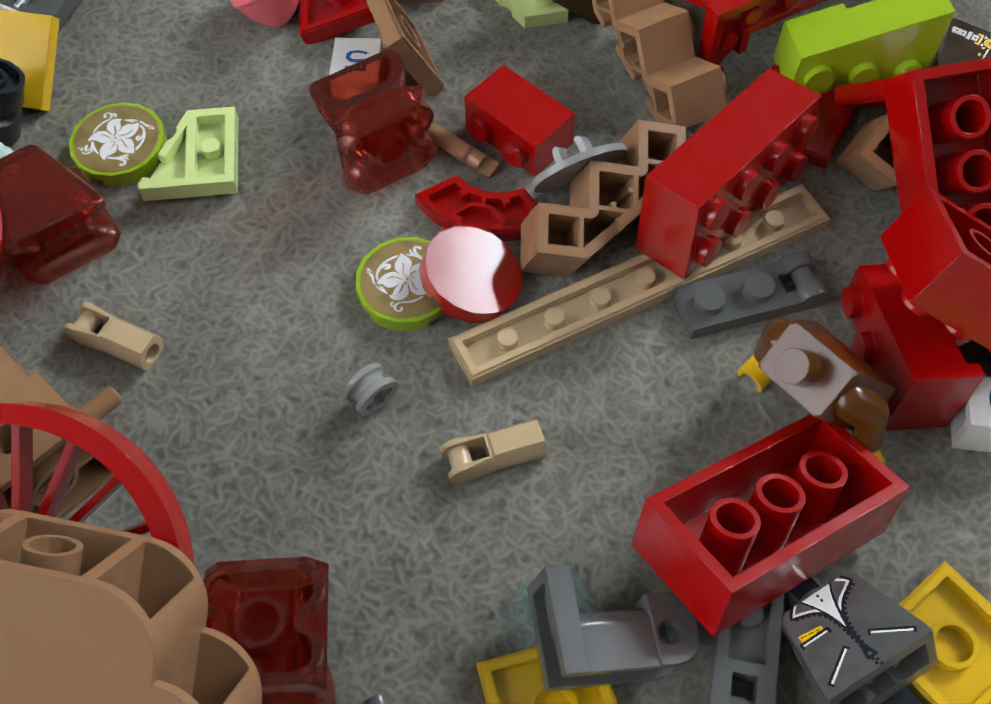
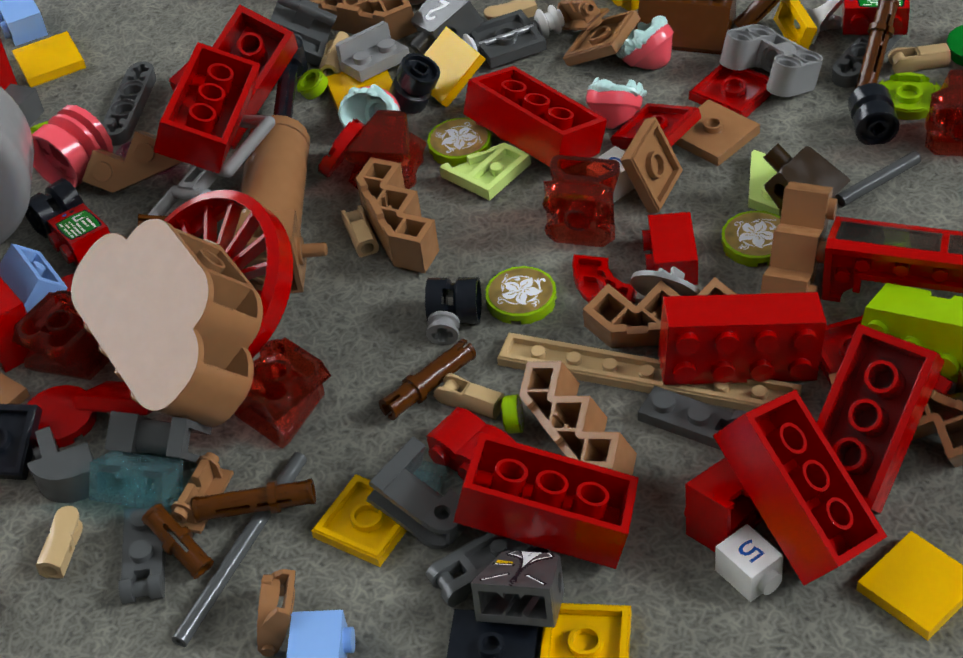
camera: 50 degrees right, 15 degrees down
medium nougat wheel [411,115,500,179] -> none
tile [419,226,523,323] -> none
reddish brown torso [737,317,899,464] -> none
none -> medium nougat brick [356,157,439,273]
none -> reddish brown pin [379,339,476,420]
none -> black wheel [425,277,482,324]
none -> red brick [426,407,516,481]
none -> red brick [463,66,607,171]
none -> lime tile [501,394,524,434]
none -> medium nougat brick [519,361,637,476]
none -> tile [721,211,781,267]

